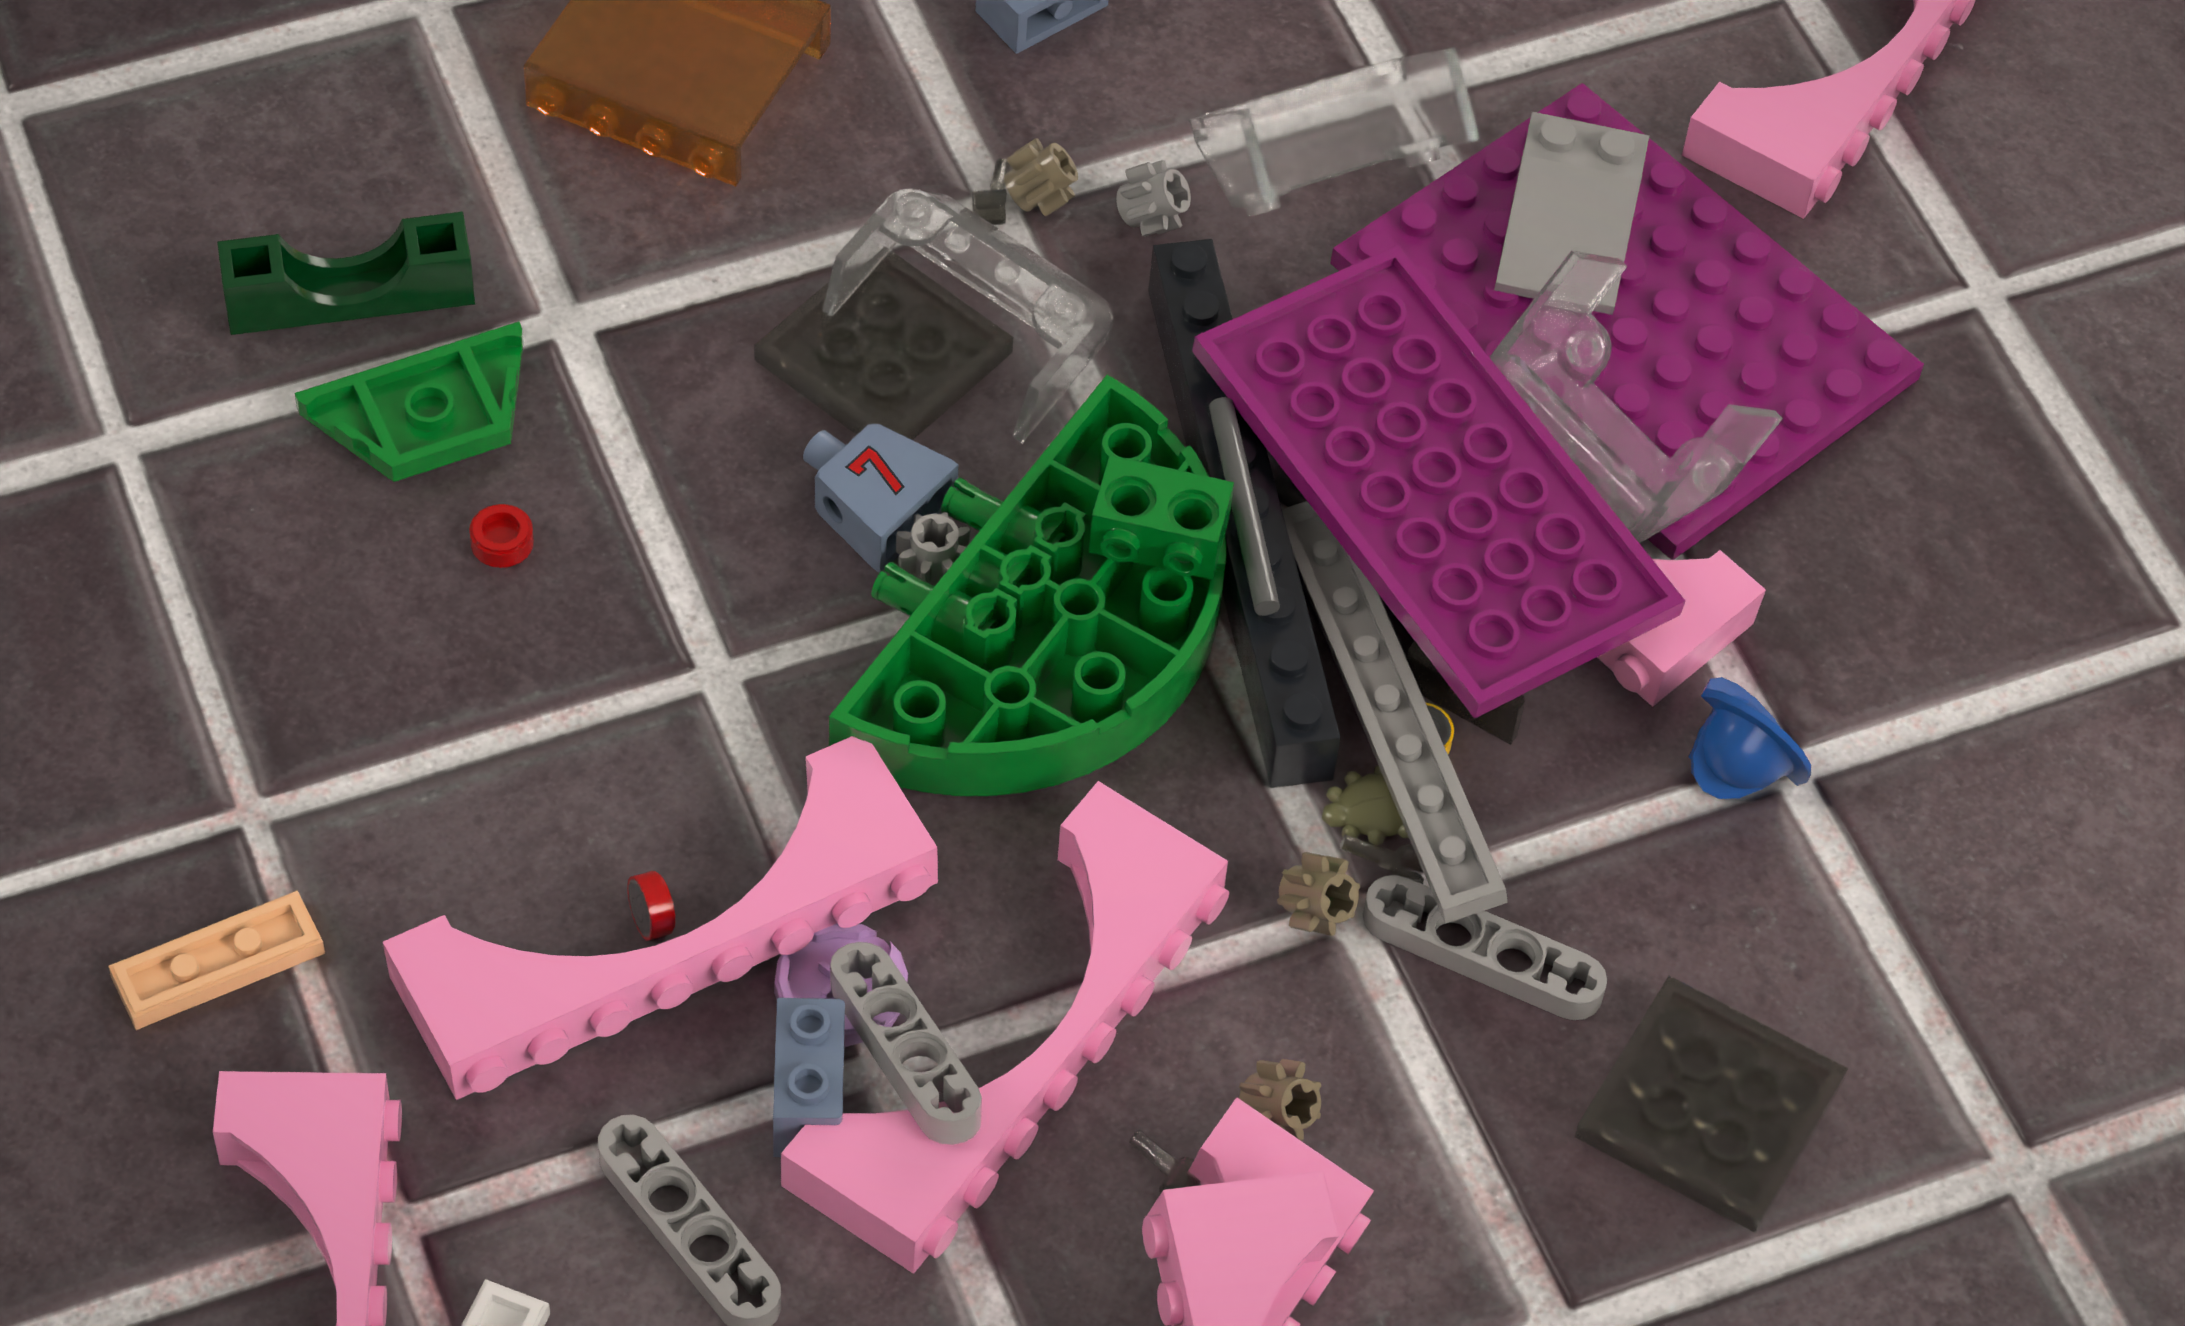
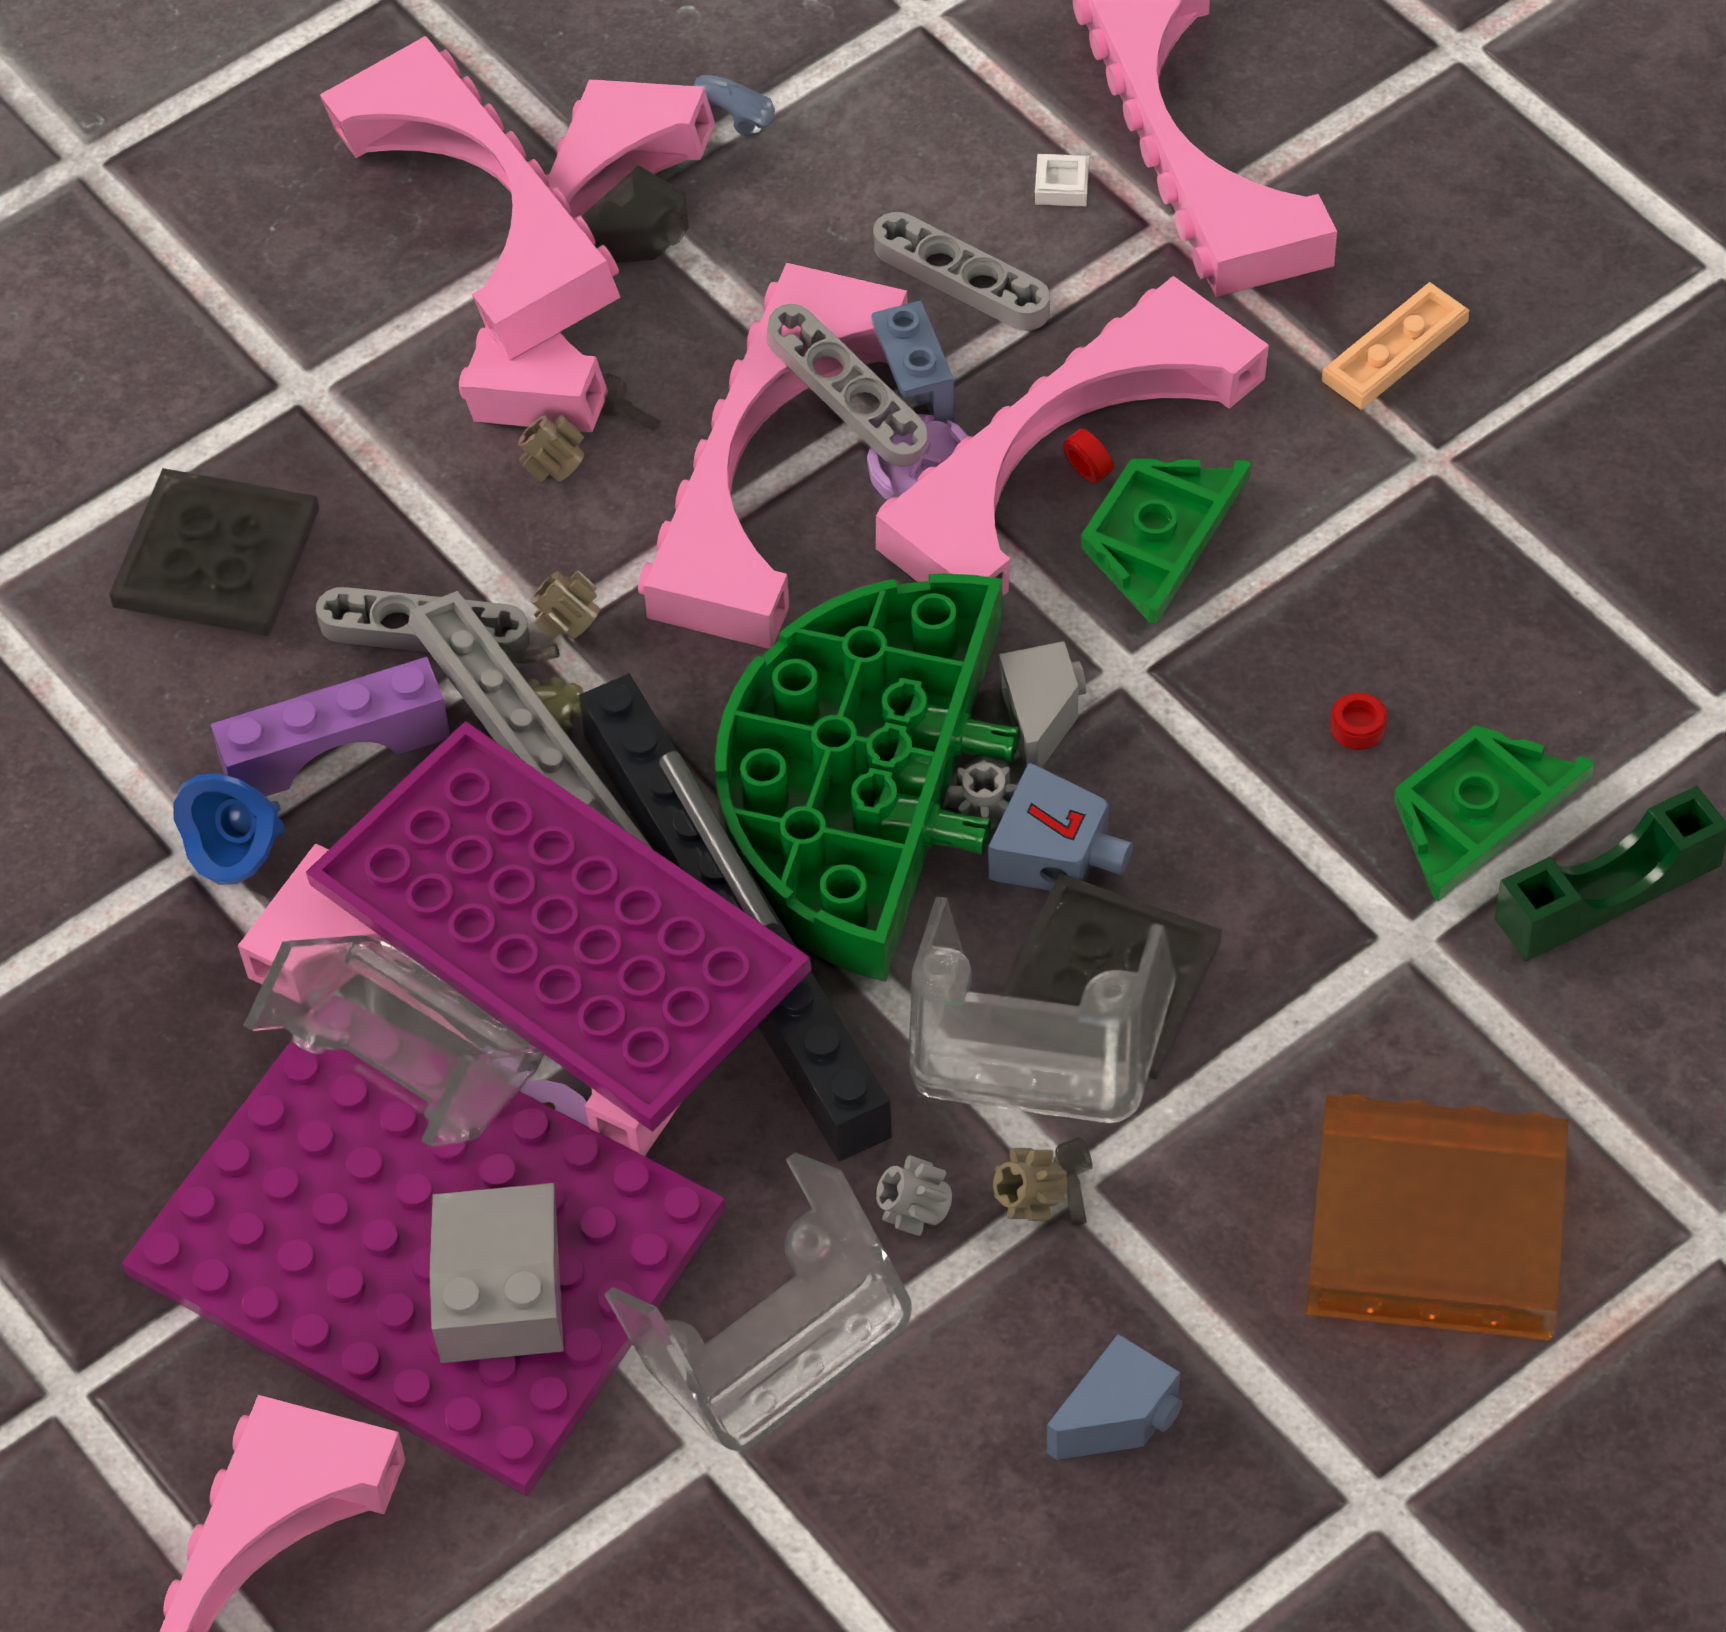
camera: 170 degrees right, 0 degrees up
green brick [1089,455,1234,580] -> none
none -> medium lavender arch [211,657,450,797]
none -> light grey slope [999,641,1086,770]
none -> green wing [1081,458,1251,625]

